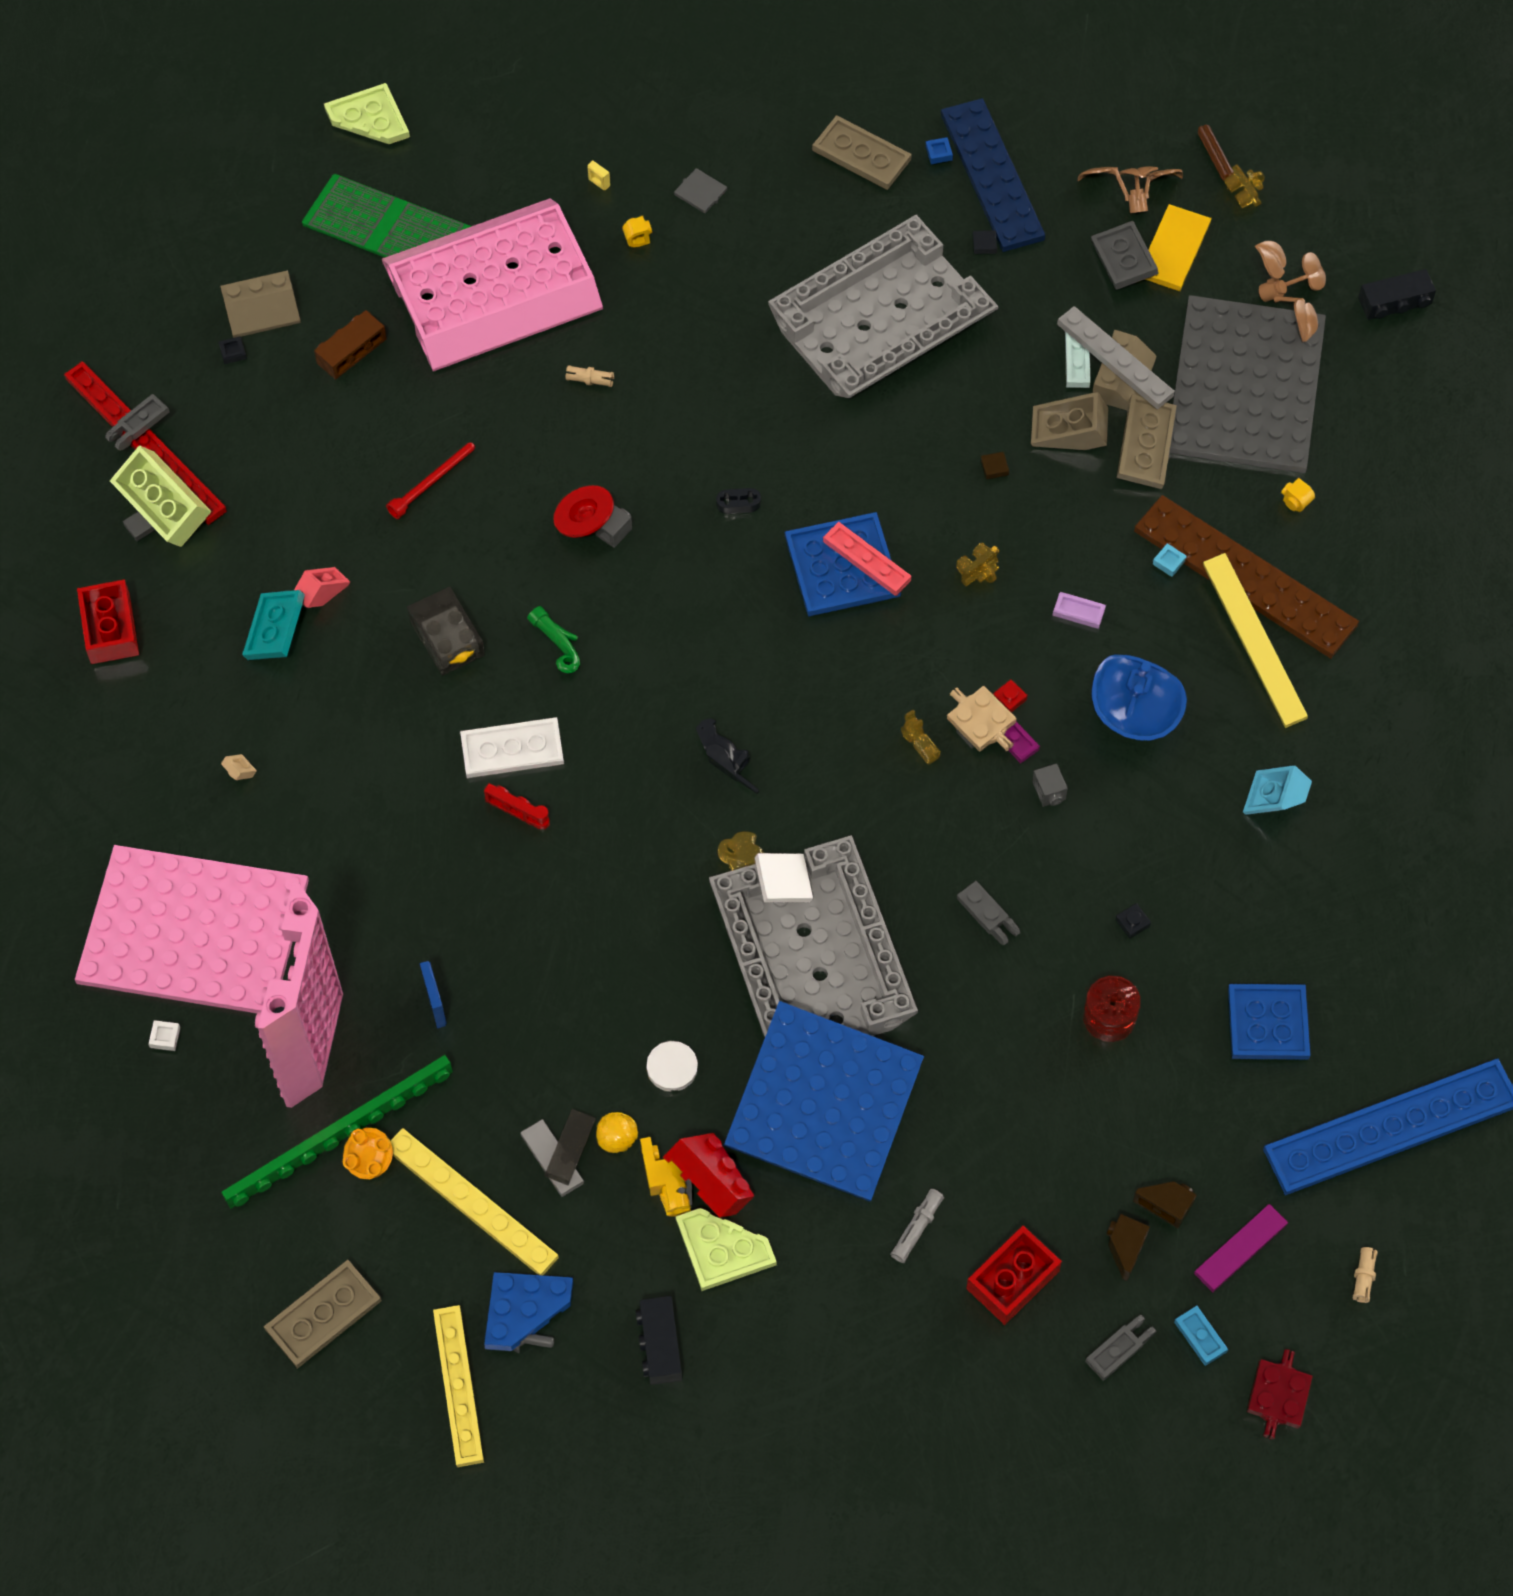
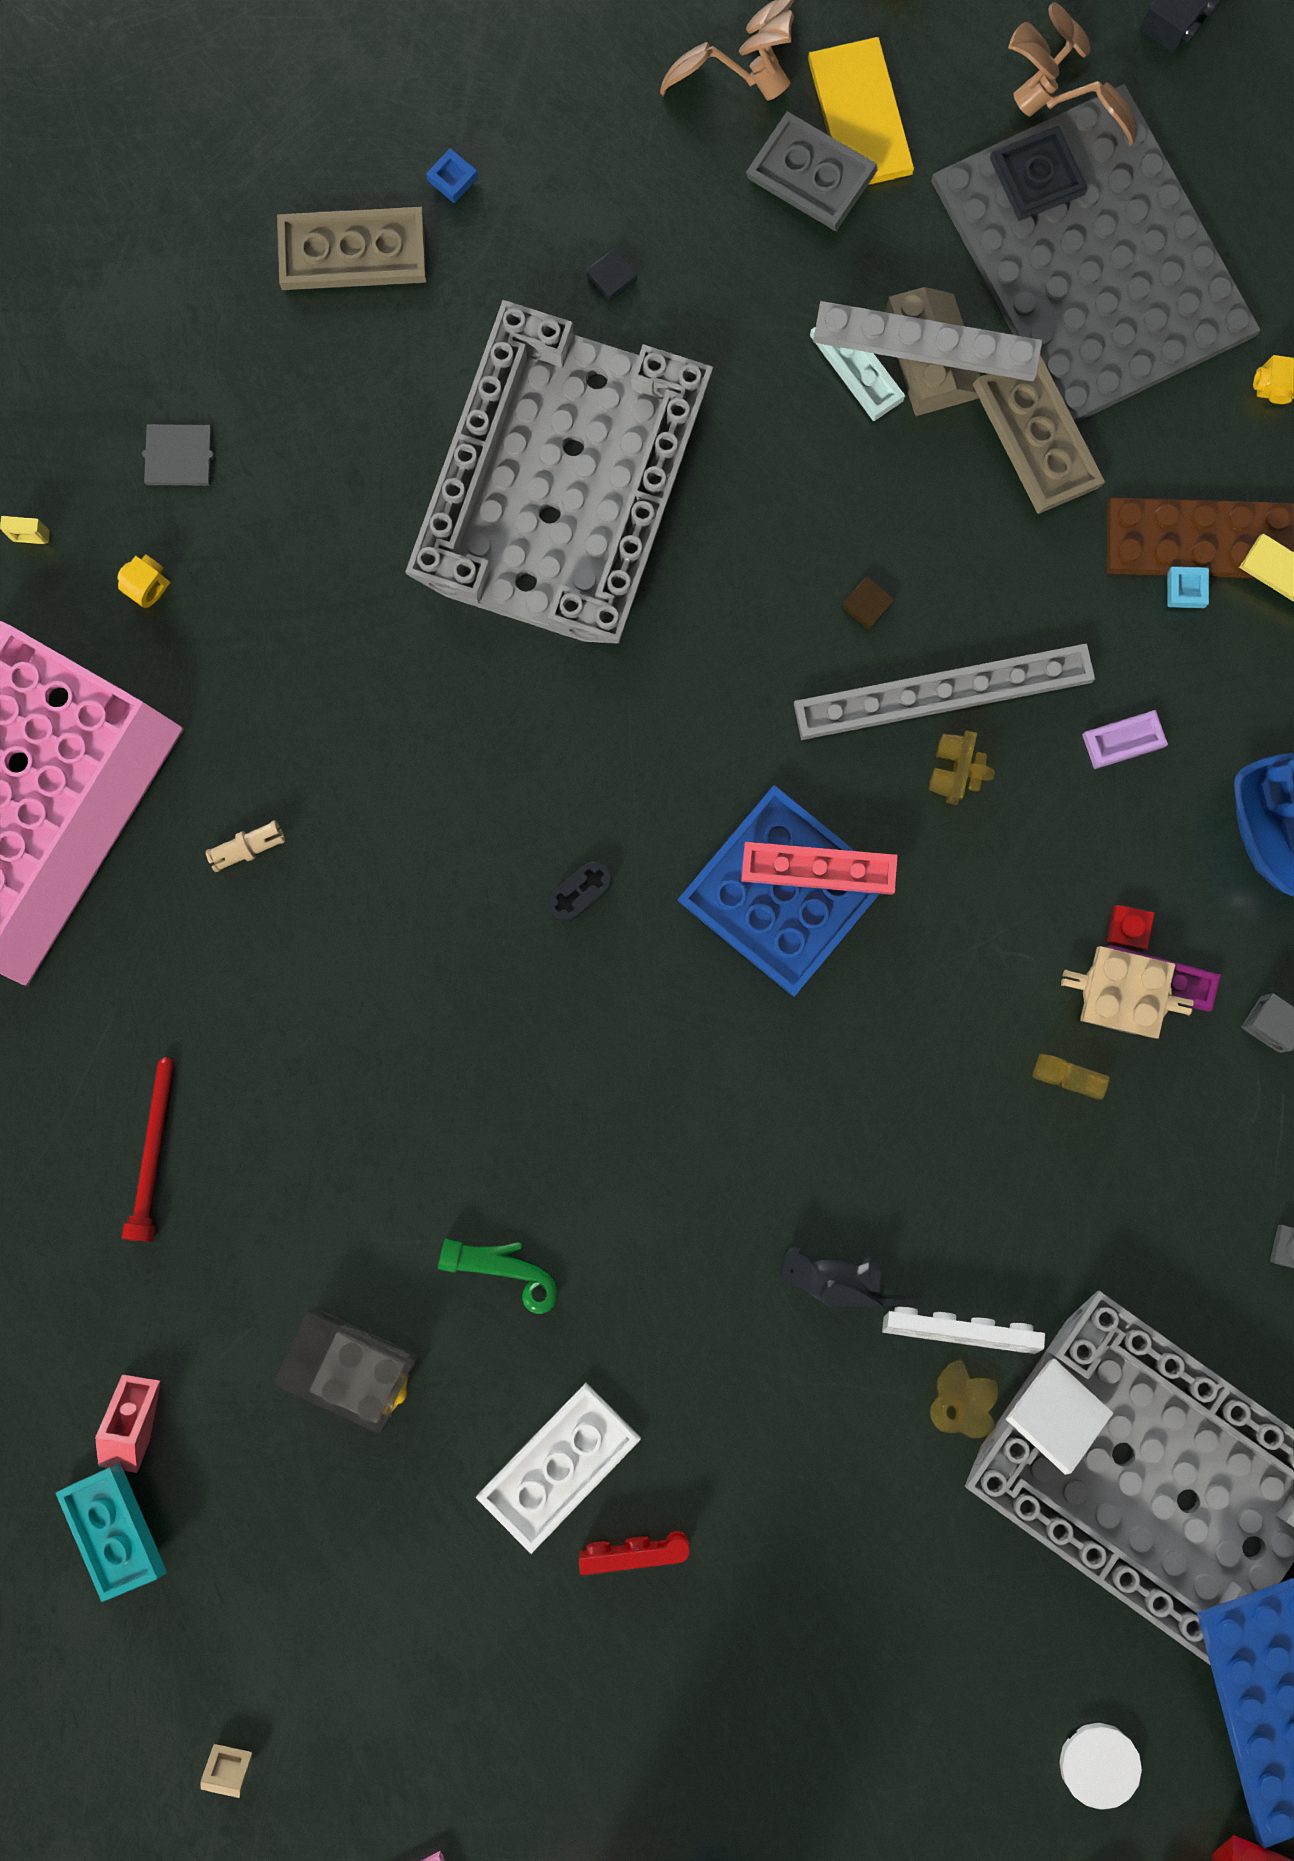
camera: 35 degrees left, 20 degrees up
red hat [554,485,614,538] -> none
dark grey brick [596,505,632,548] -> none
dark blue plate [941,98,1045,252] -> none
dark tan slope [1031,392,1108,450] -> none
none -> light grey plate [794,643,1095,740]
none -> white plate [882,1307,1045,1354]
none -> black tile [990,125,1088,221]

